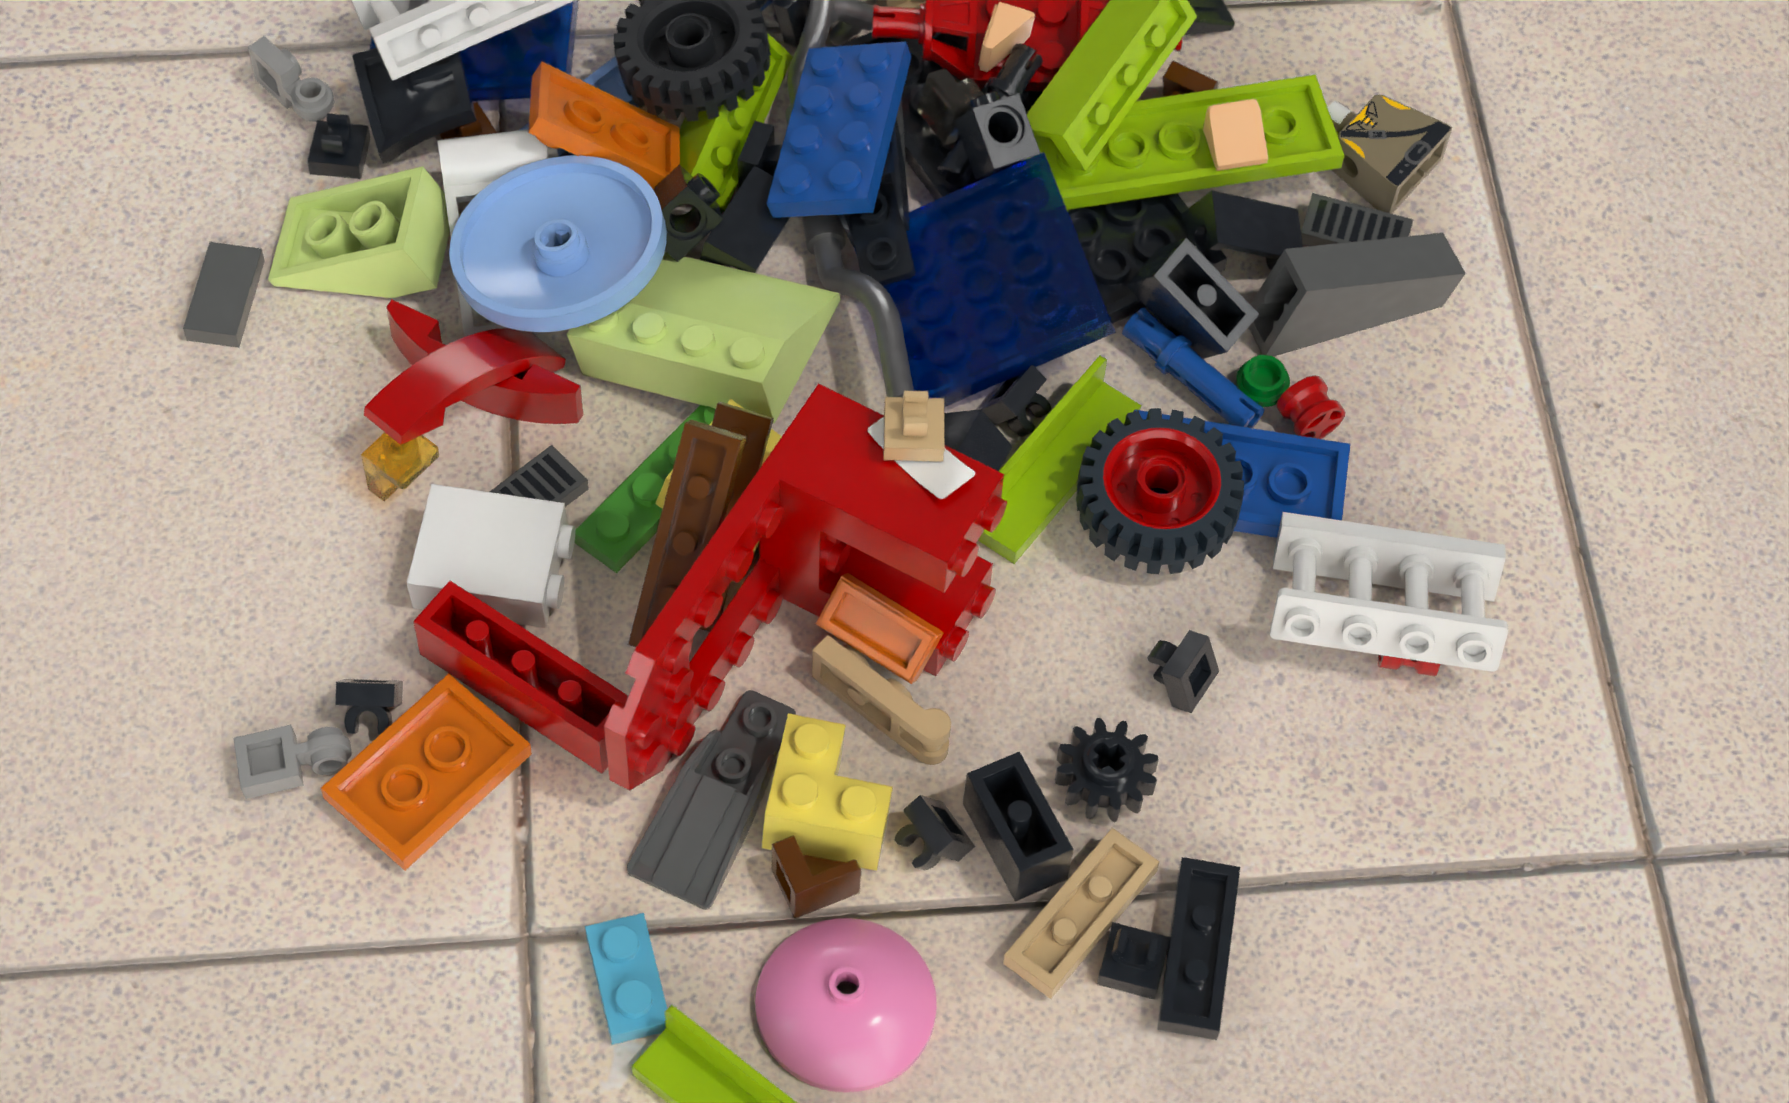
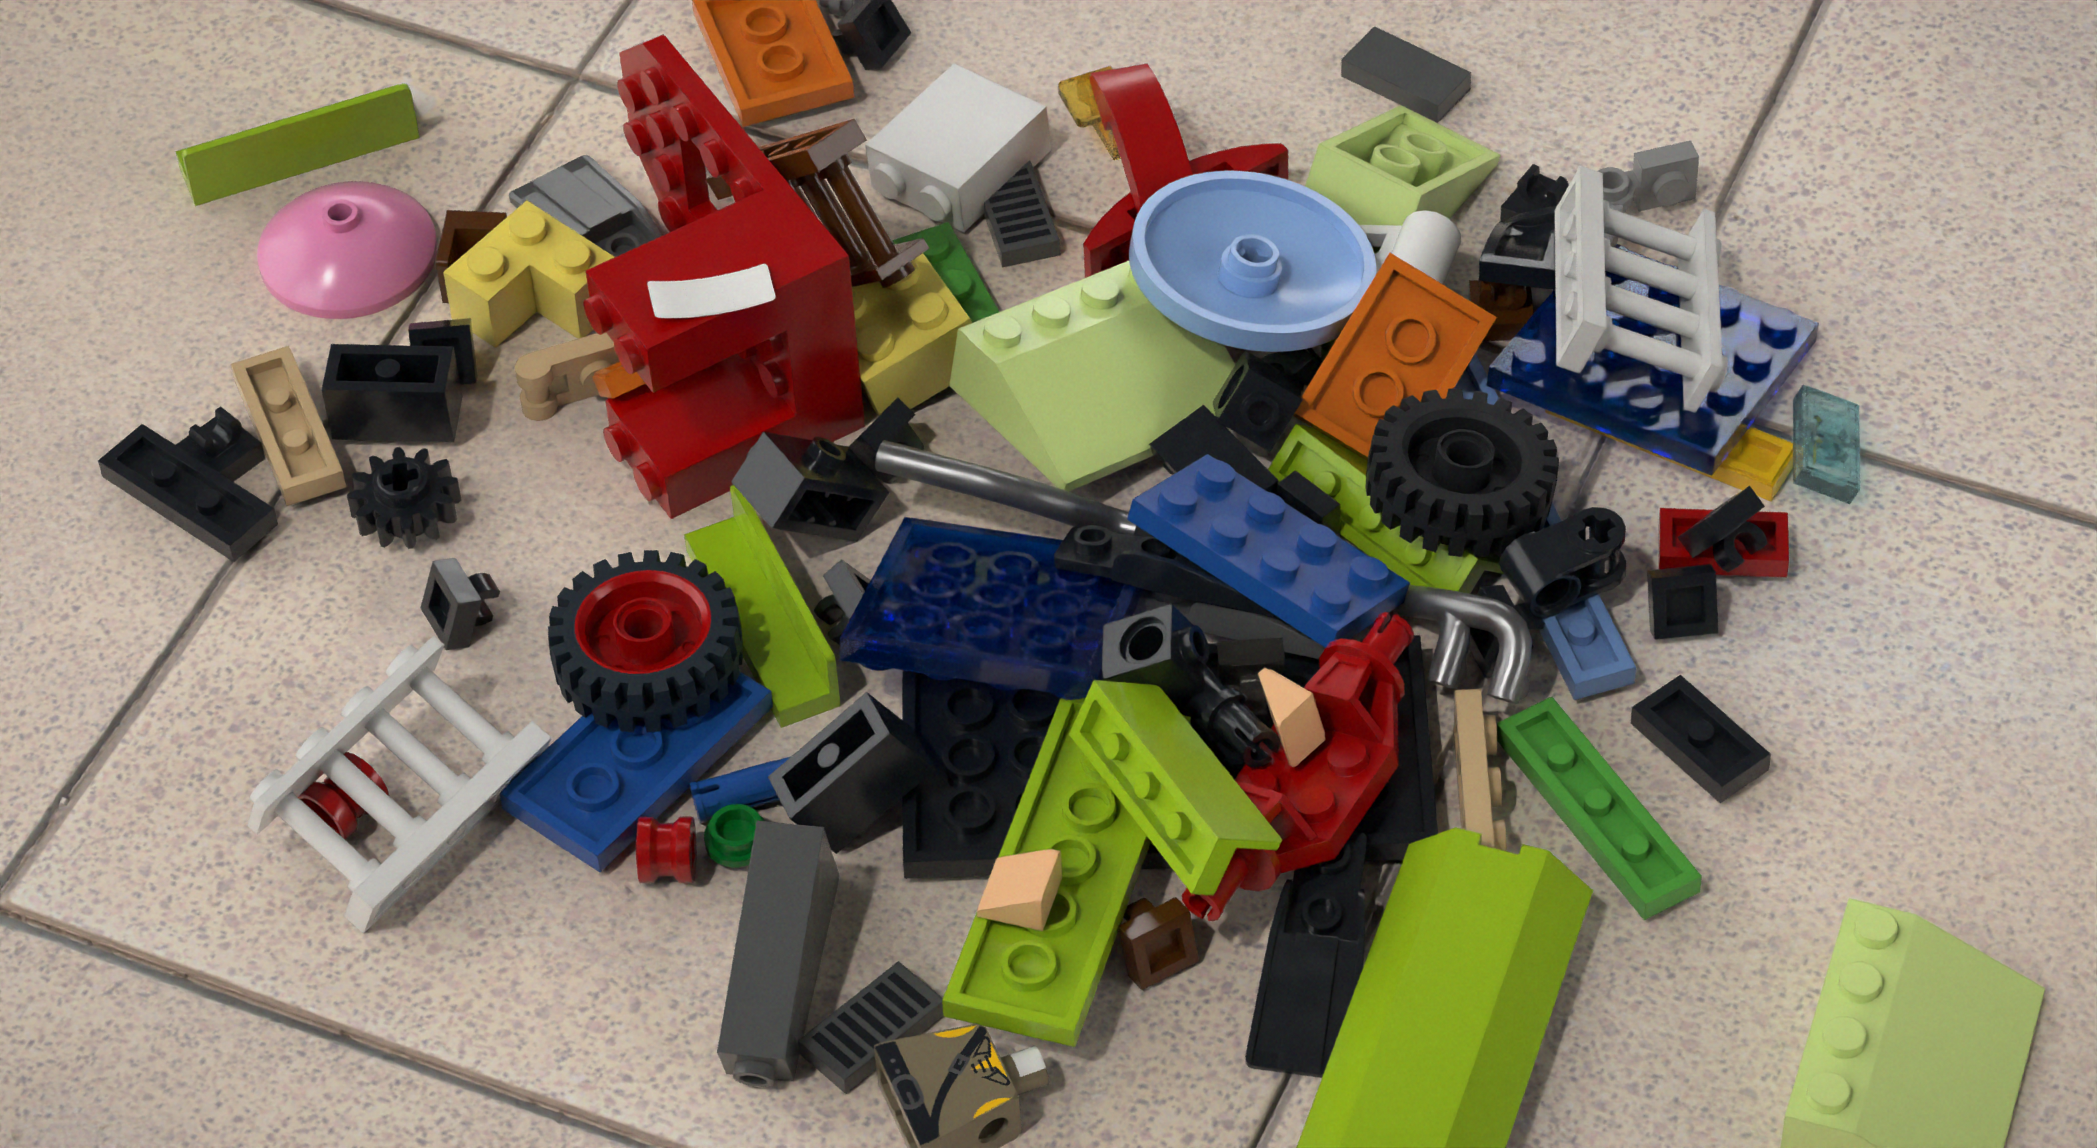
camera: 125 degrees right, 10 degrees down
red brick [413,581,628,774] -> none
medium azure plate [585,913,667,1045] -> none
tan tile [884,391,944,462] -> none
black hinge [1182,190,1303,270] -> none

